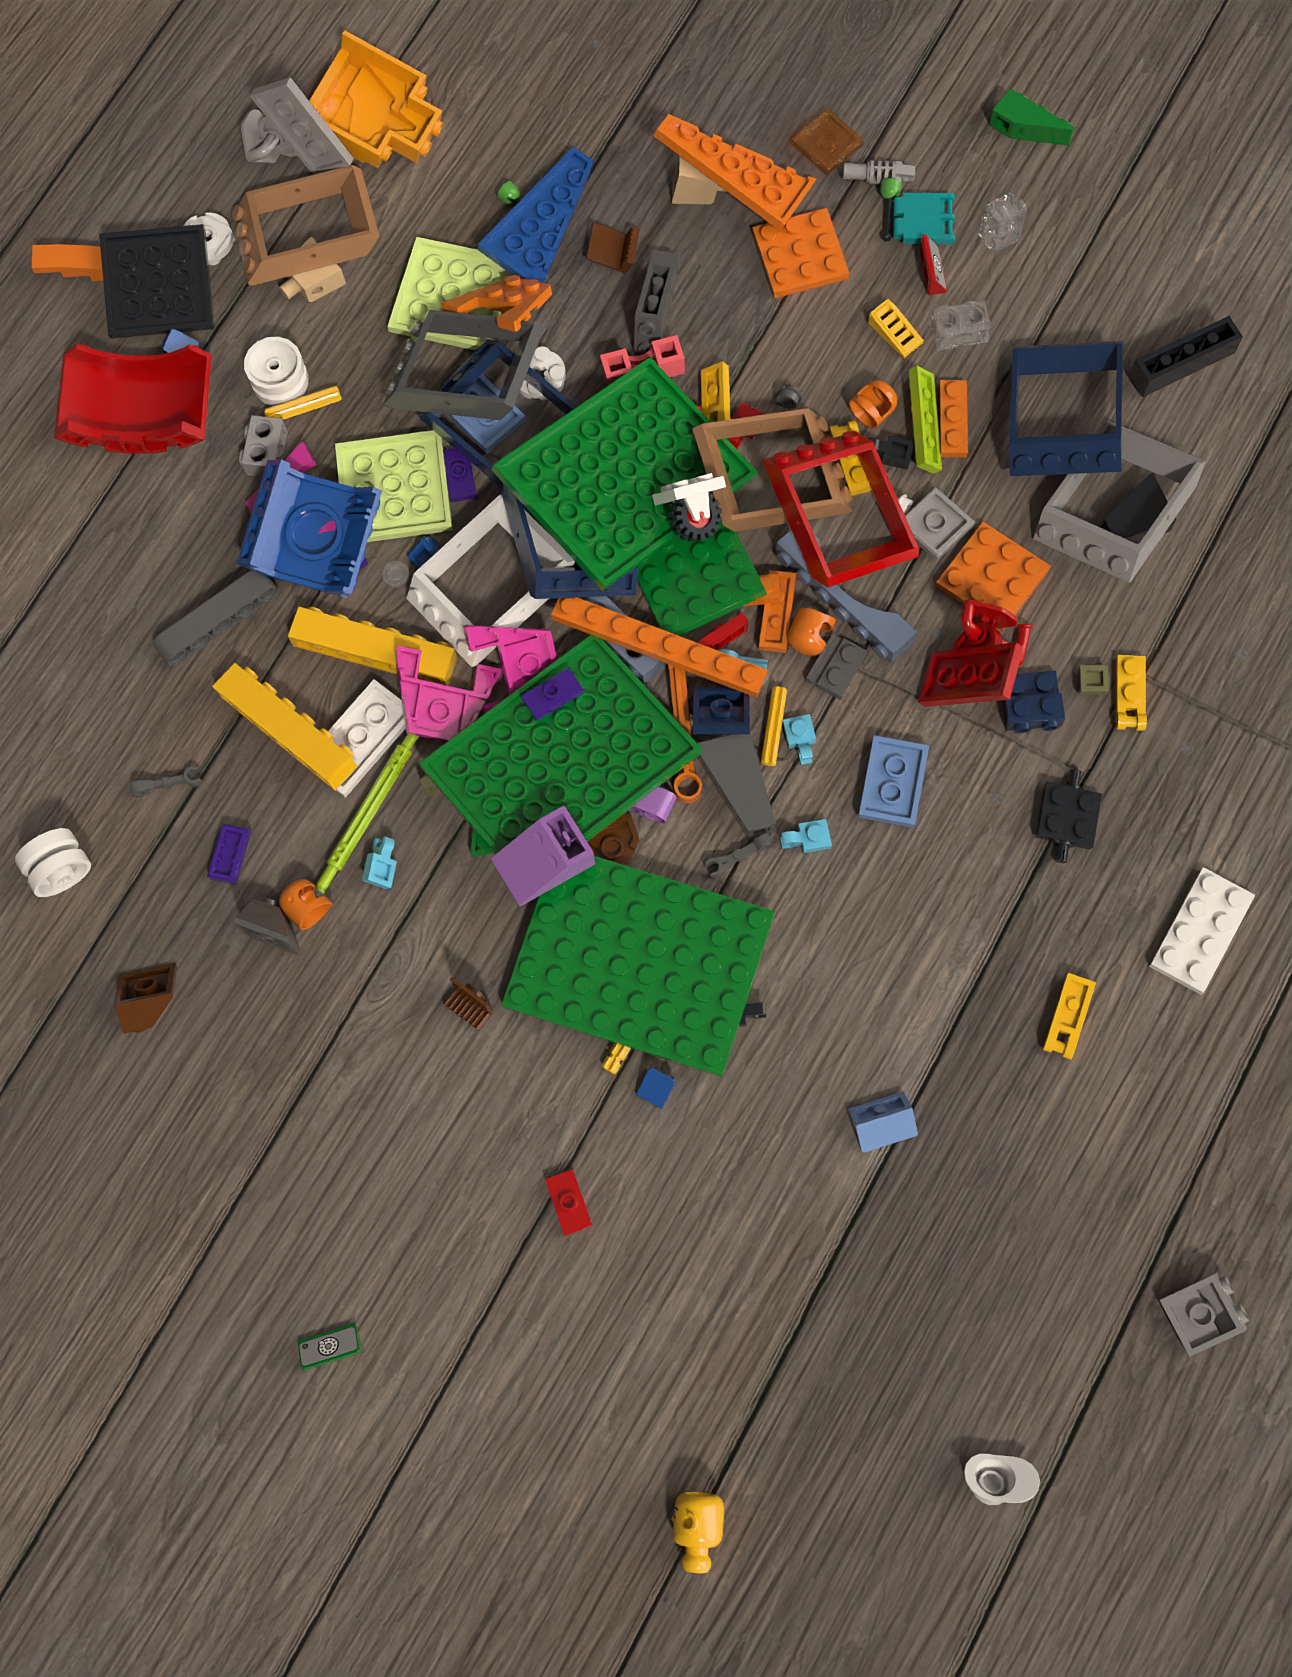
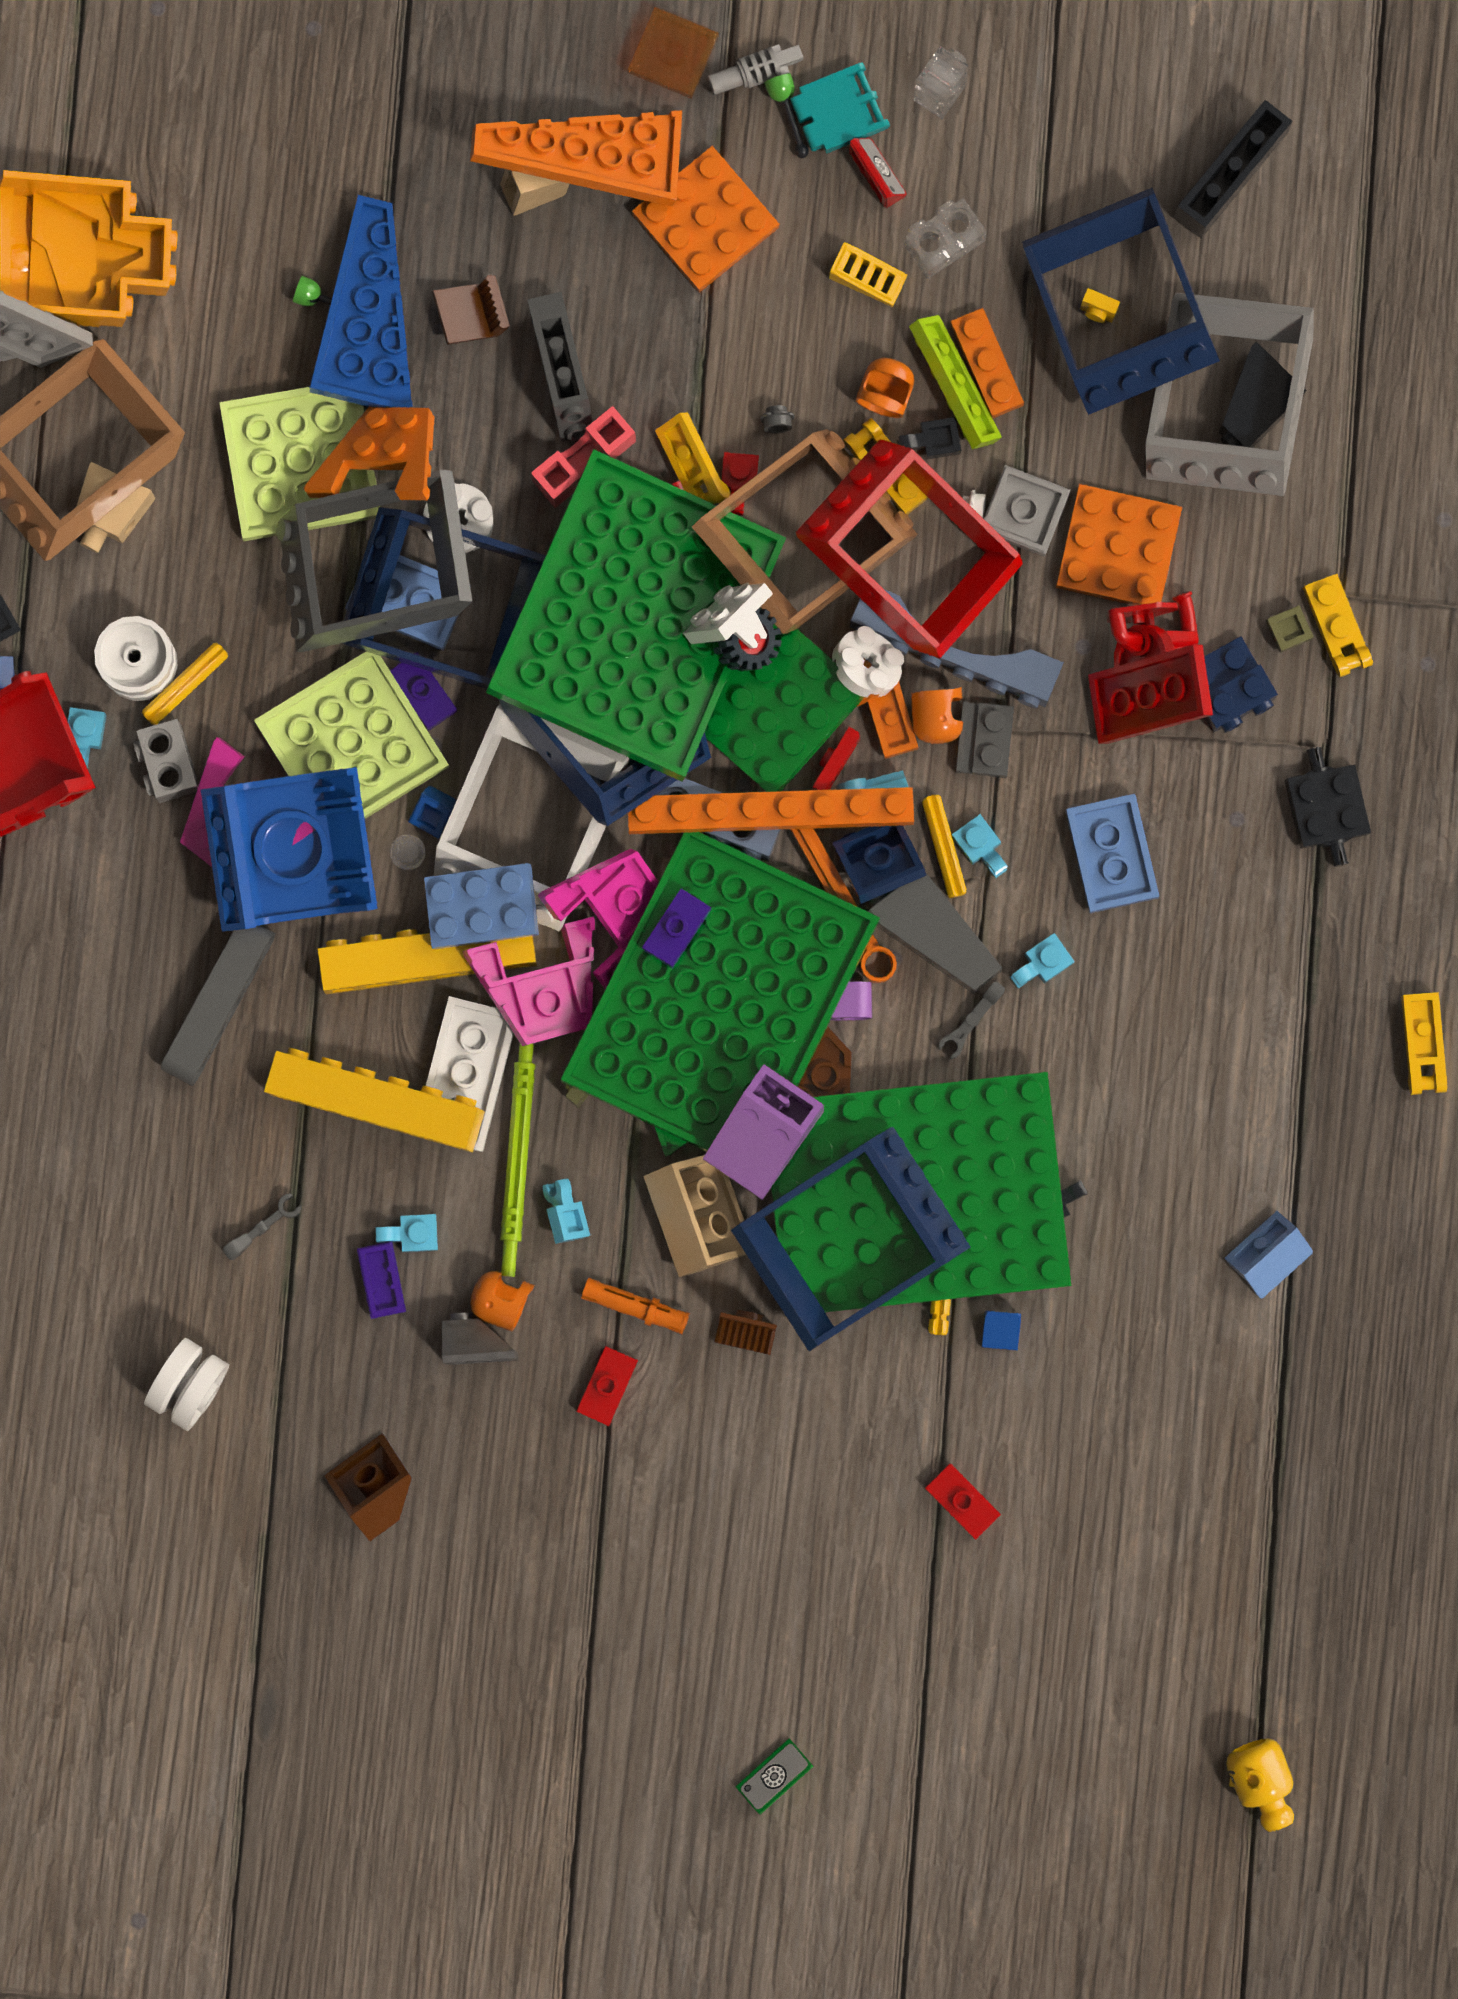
camera: 30 degrees left, 10 degrees up
none -> medium azure plate [68,707,107,768]
none -> medium azure plate [375,1214,438,1252]
none -> medium blue plate [424,863,539,949]
none -> red plate [576,1346,638,1426]
none -> orange pin [581,1277,690,1335]
none -> tan slope [643,1155,746,1277]
none -> dark blue window [731,1126,971,1351]
none -> white plate [832,626,904,697]
none -> yellow plate [1080,288,1120,323]

